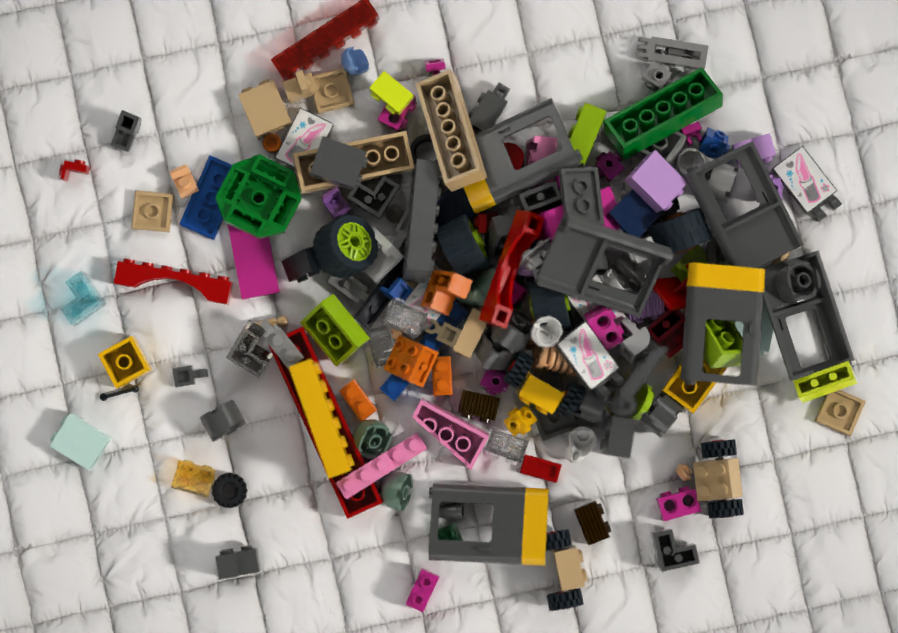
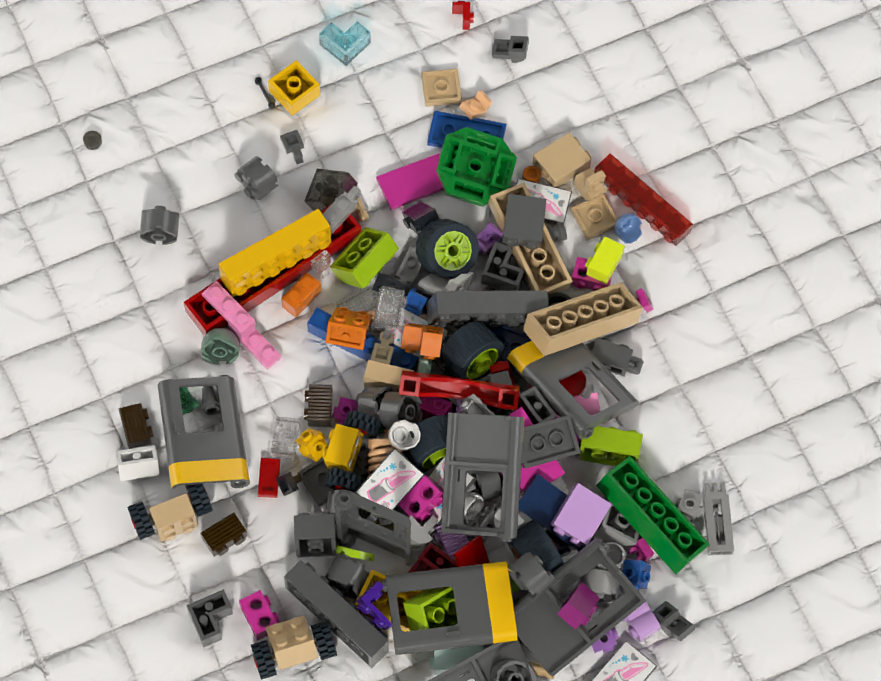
camera: 75 degrees right, 20 degrees down
light aqua brick [50,413,112,470] -> none
red arch [114,258,233,305] -> none
clear yellow bracket [171,460,215,498] -> none
black tyre [211,473,248,508] -> none
dark grey brick [215,545,261,580] -> none
sand green cylinder [352,419,392,459] -> none
dark pink brick [406,568,440,612] -> none
bright pink wedge [412,398,490,470] -> none
orange brick [432,356,453,396] -> none
white hair [564,425,597,463] -> none
magenta brick [594,151,625,182] -> none
light nougat plate [675,463,693,481] -> none
none -> clear smoke tile [83,131,102,150]
none -> white brick [116,445,159,481]
none -> dark brown brick [118,403,154,449]
none -> dark grey brick [140,206,179,245]
none -> black tile [276,472,303,496]
none -> dark grey brick [284,560,389,668]
none -> clear plate [311,250,331,279]
none -> dark purple bracket [356,581,393,630]
none -> dark grey brick [507,552,555,600]
none -> dark grey wheel [546,222,567,243]
none -> magenta brick [557,582,600,630]
none -> dark grey brick [652,601,695,642]

